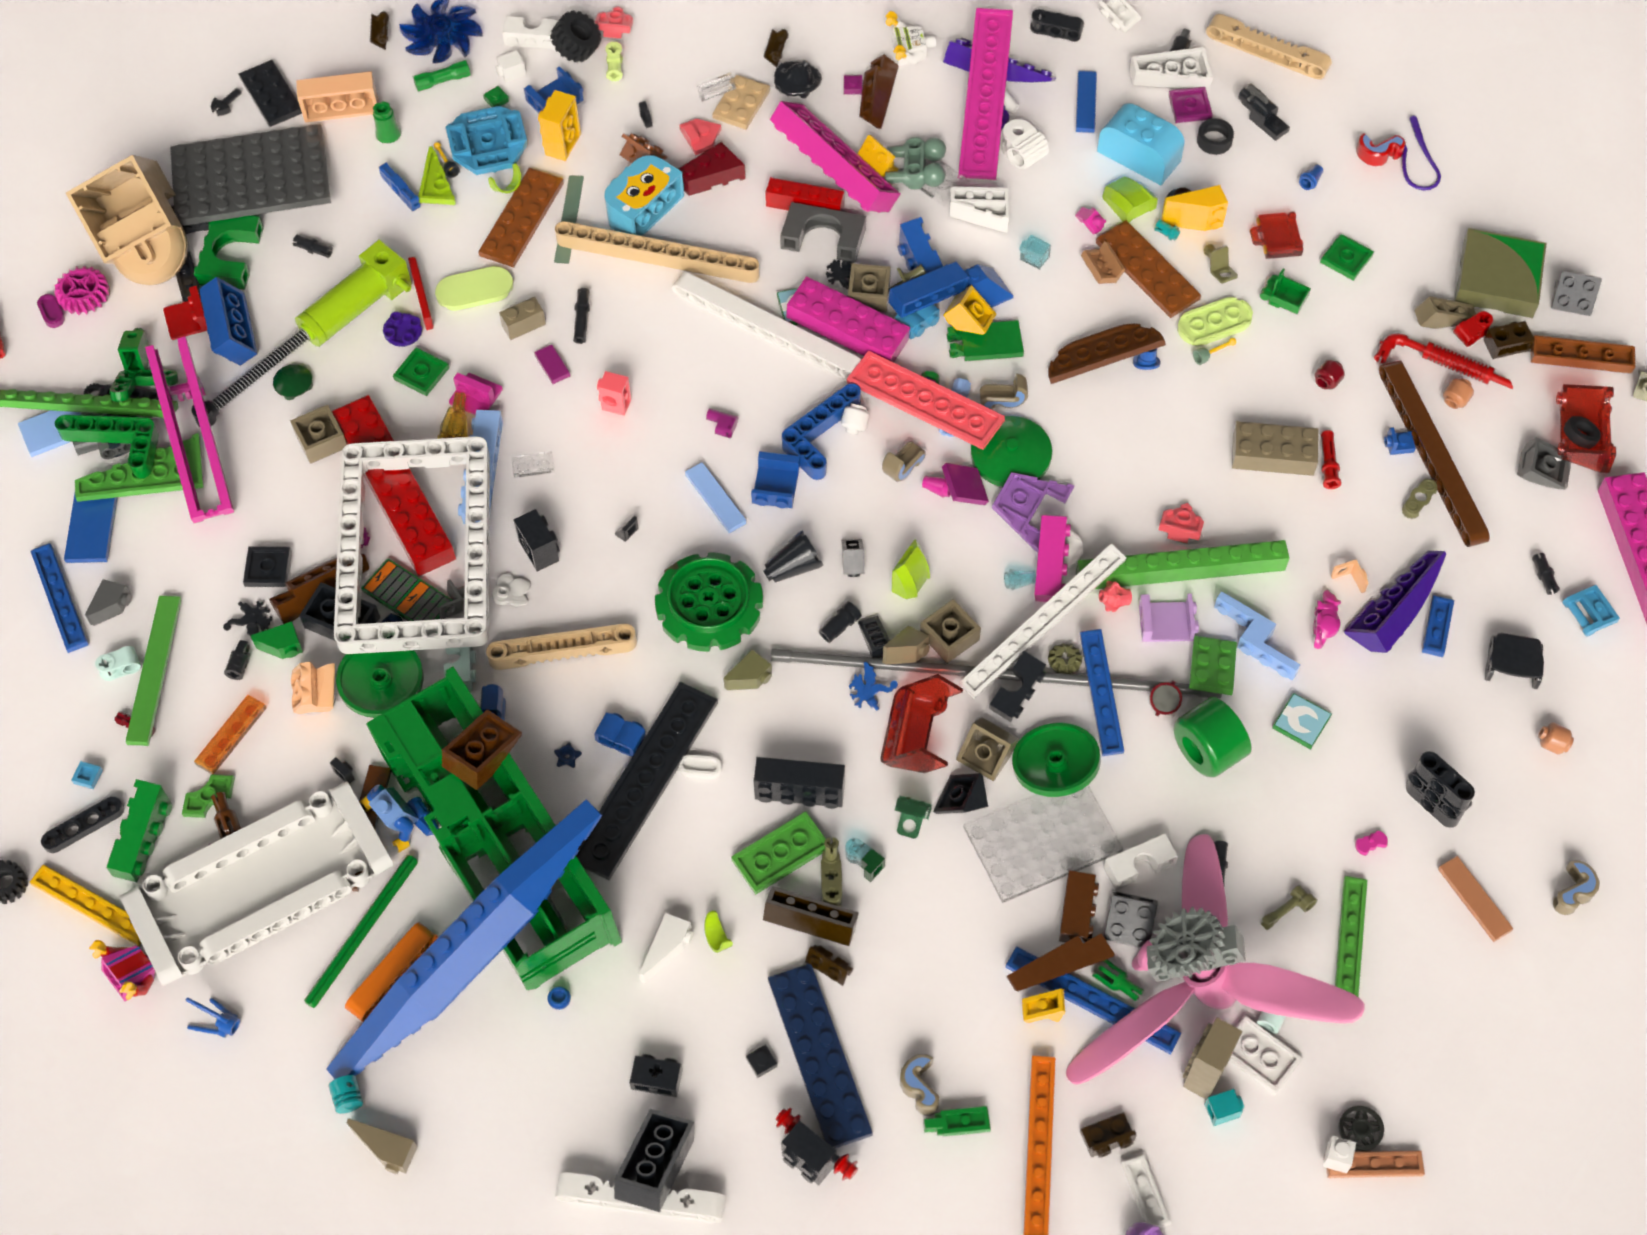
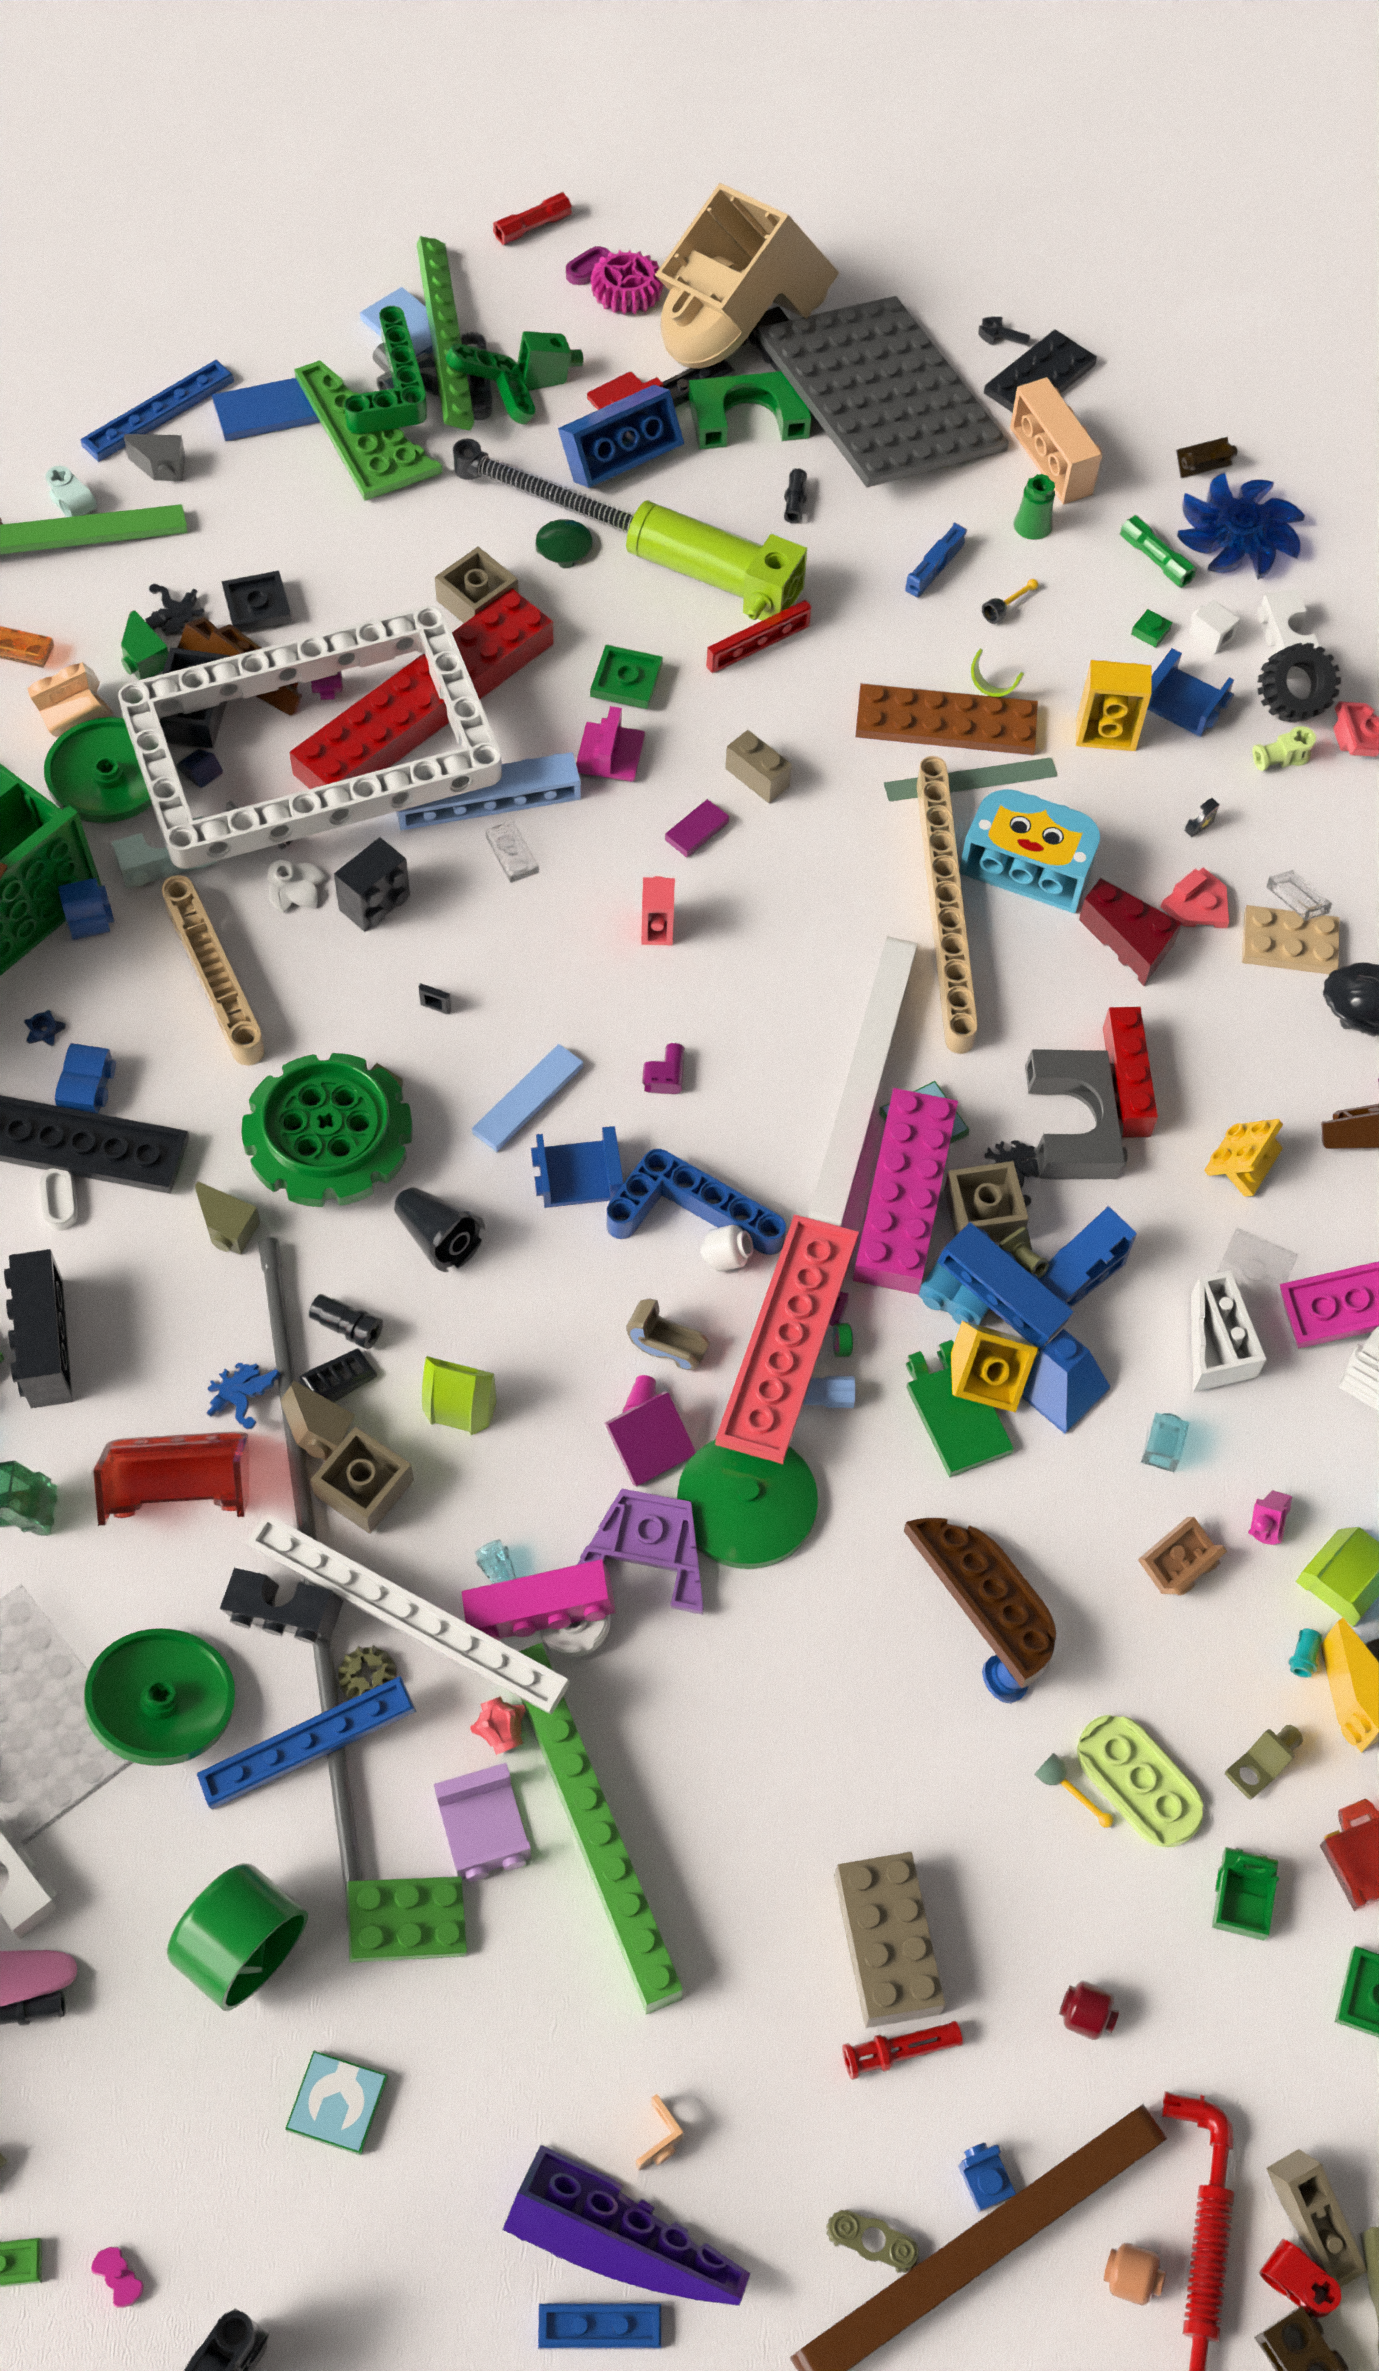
camera: 70 degrees right, 0 degrees up
dark pink piece [145,337,234,523] -> none
black hinge [224,640,251,680] -> none
tile [361,558,453,621] -> none
dark purple dish [383,311,422,347] -> none
lime wing [418,146,456,205] -> none
yellowish green tile [435,266,513,311] -> none
clear yellow piece [437,392,468,453] -> none
dark azure piece [445,106,528,175] -> none
black pin [573,288,590,344] -> none
dark orange bracket [619,133,668,163] -> none
dark pink brick [770,101,901,213] -> none
slope [841,539,865,577] -> none
sand green piece [886,137,946,190] -> none
black slope [933,773,988,814] -> none
dark tan slope [956,717,1019,781] -> none
dark tan animal [980,373,1028,409] -> none
dark orange plate [1096,220,1201,318] -> none
pearl dark grey piece [1148,680,1182,717] -> none
coral plate [1159,503,1204,544] -> none
light blue bracket [1214,591,1300,681] -> none
dark pink animal [1313,590,1341,649] -> none

